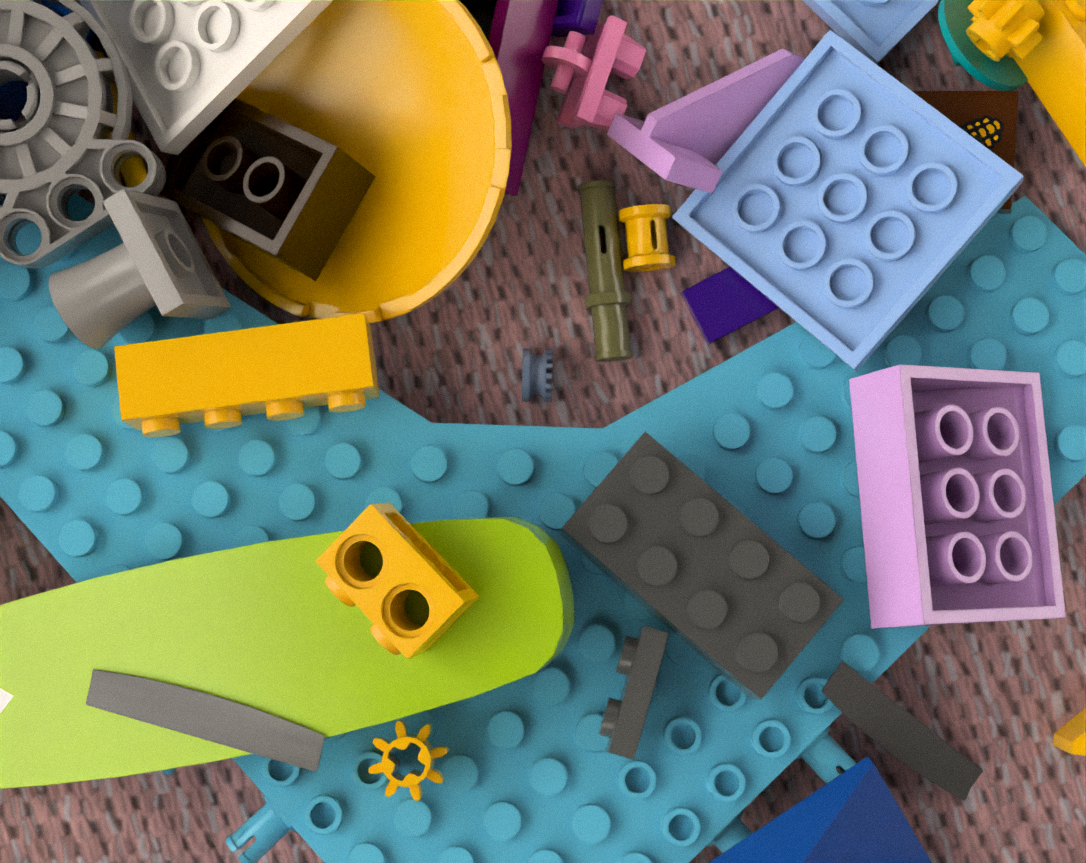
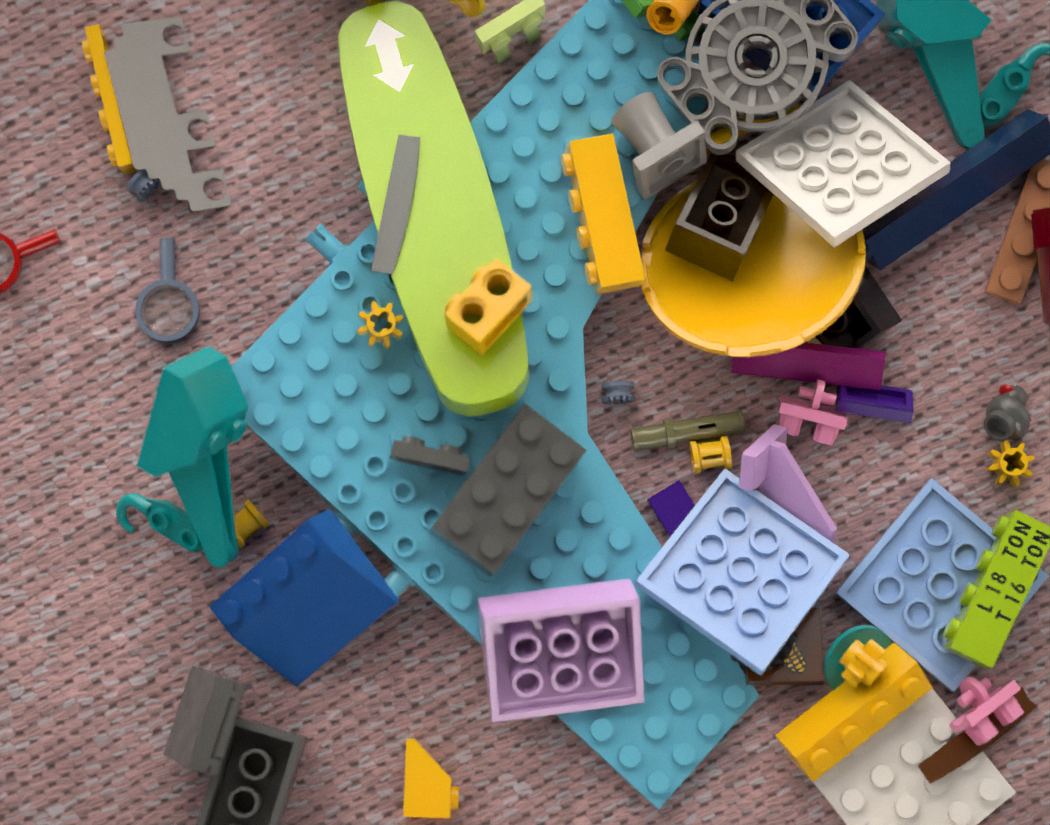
camera: 85 degrees right, 5 degrees down
dark grey sticker [821,662,983,801] -> none

